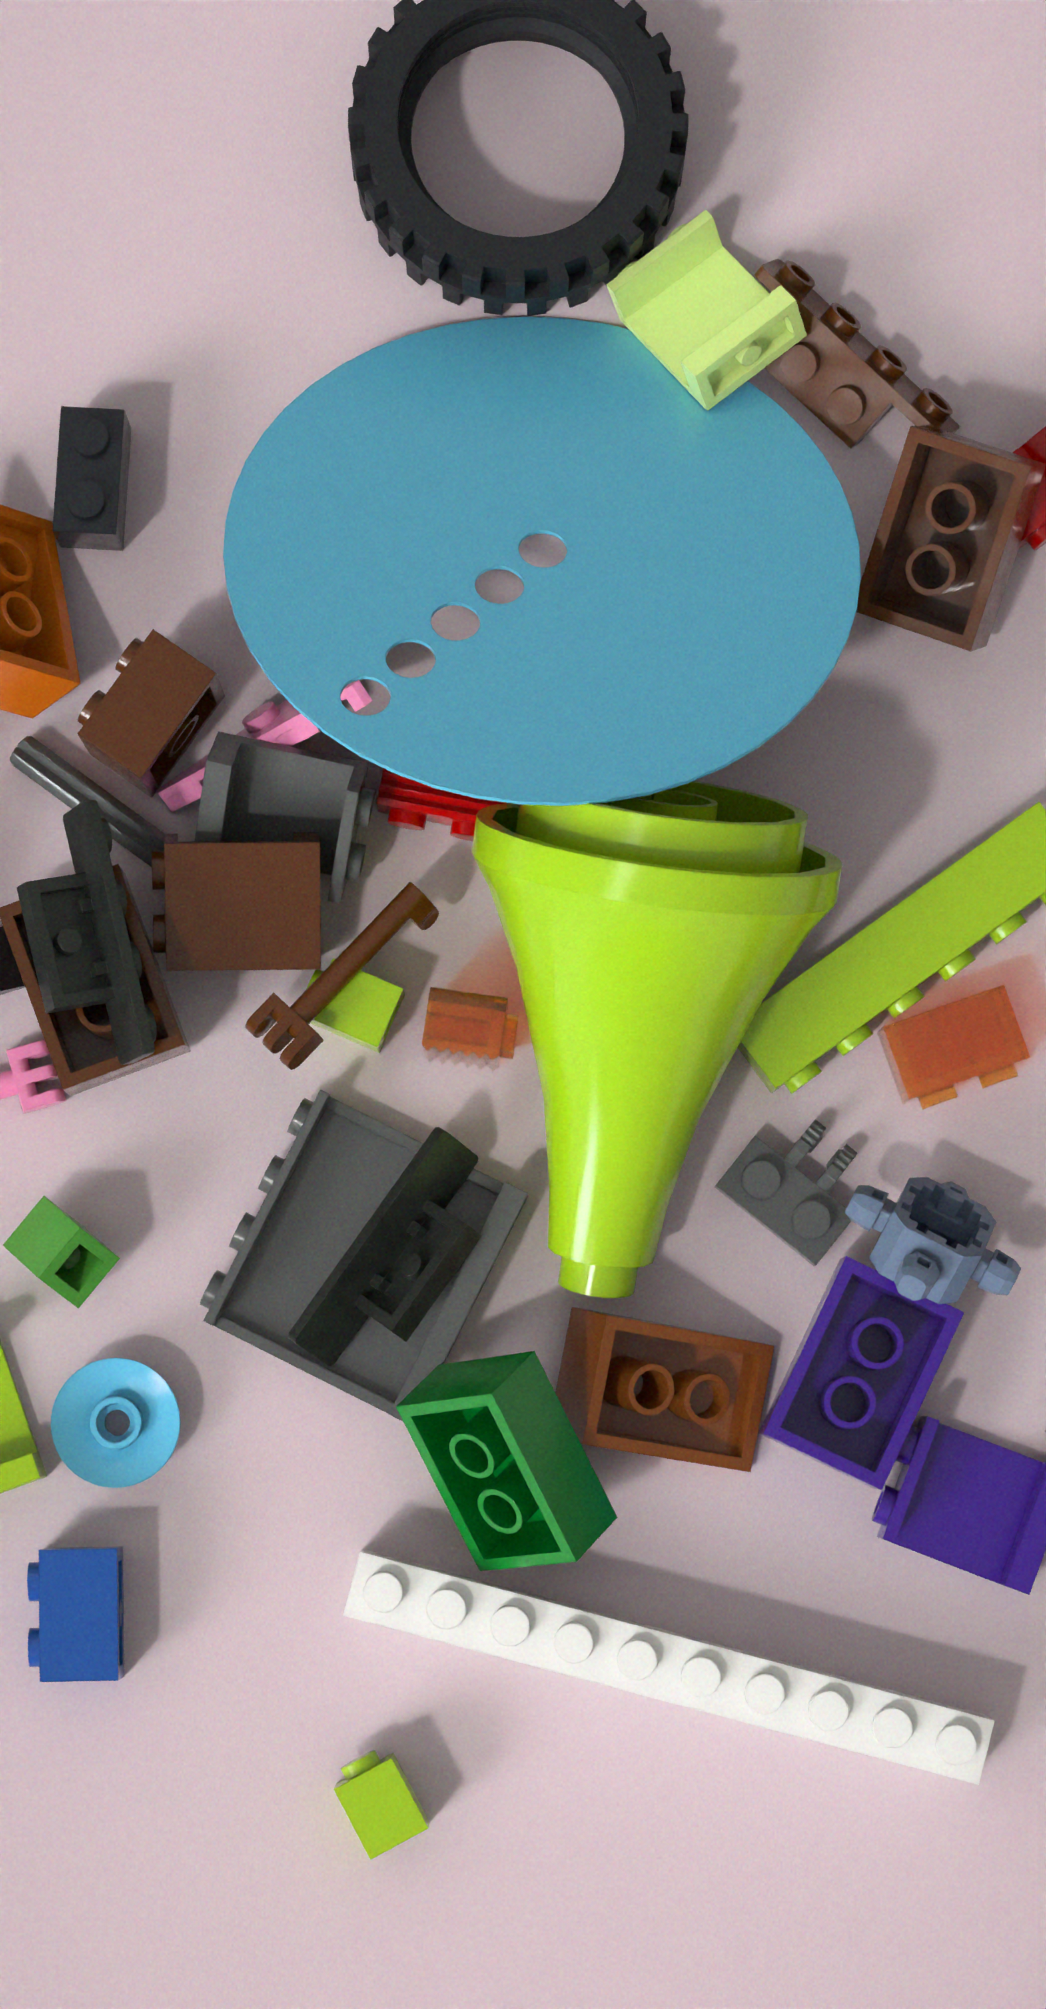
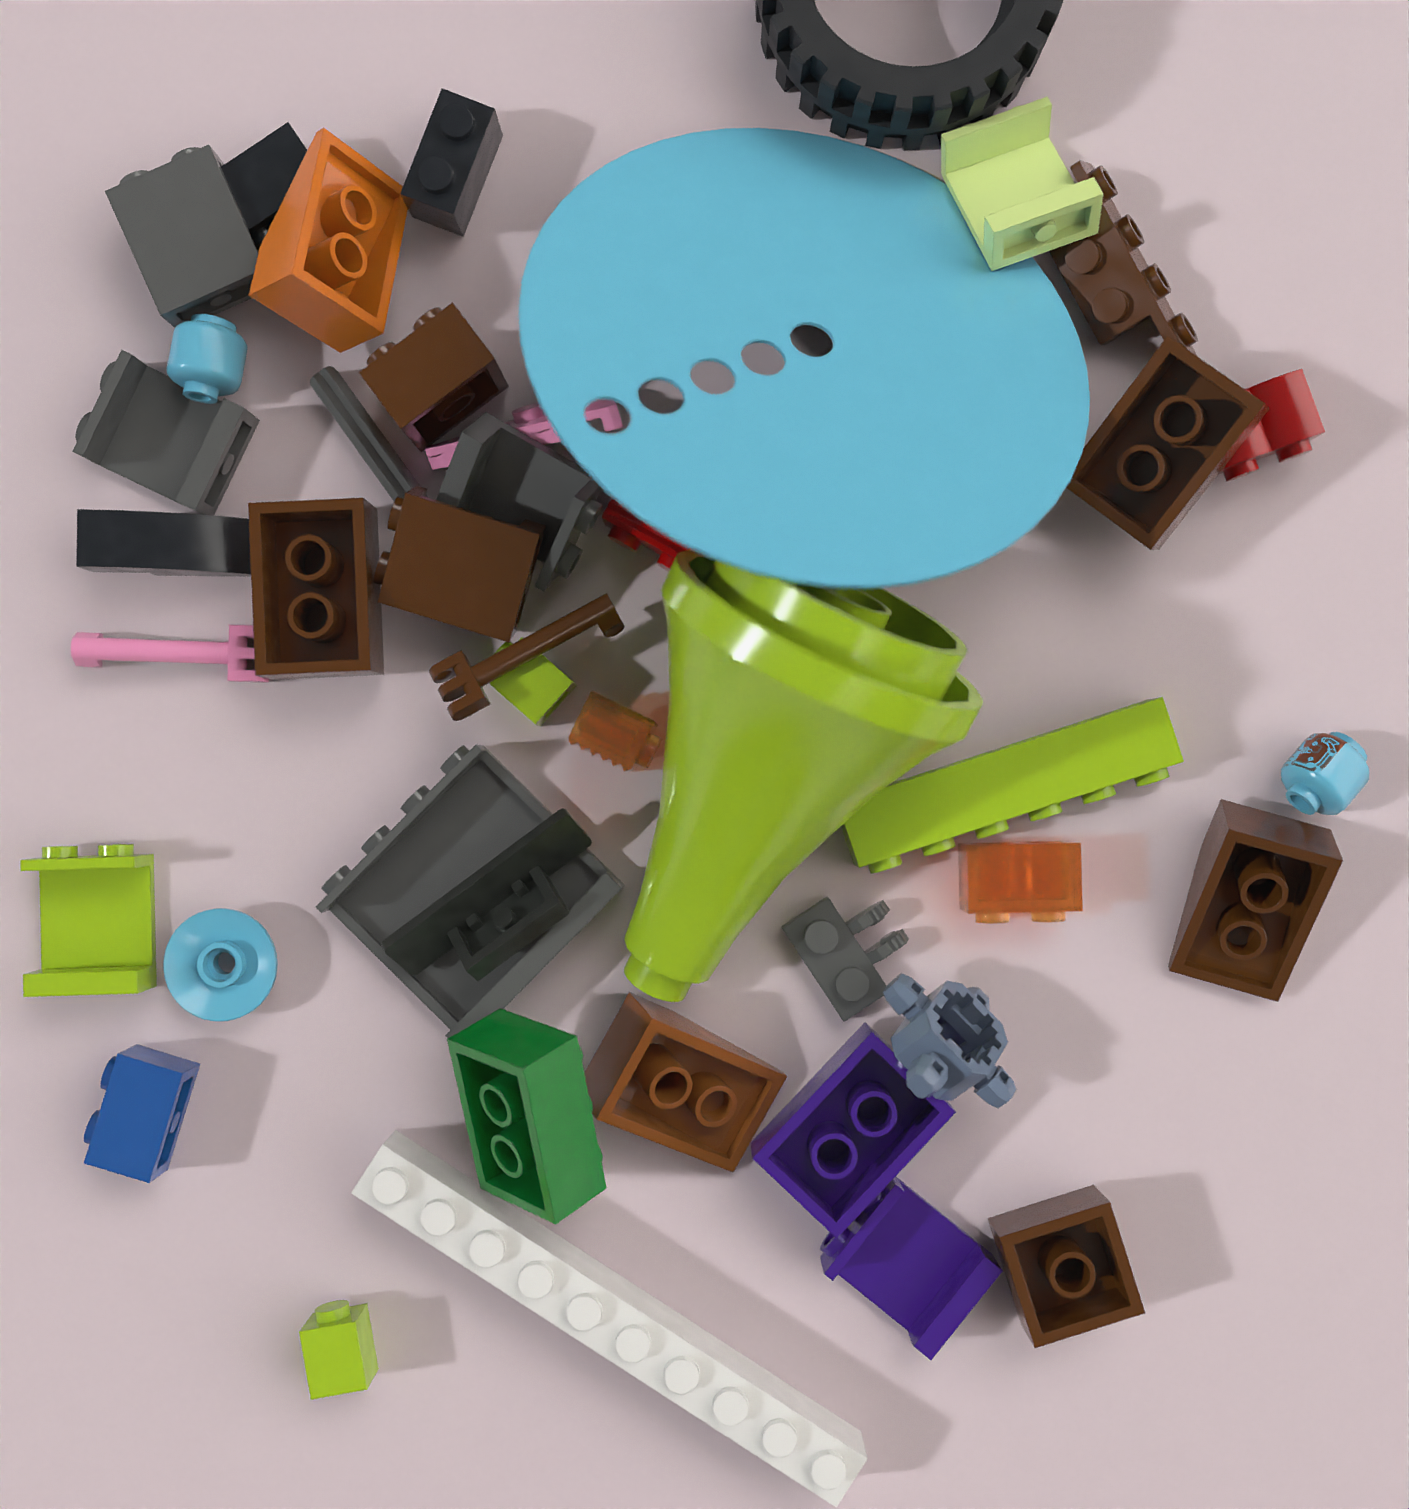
camera: 20 degrees right, 5 degrees up
bright green brick [3,1196,120,1309] -> none
pearl dark grey bracket [17,800,157,1065] -> none

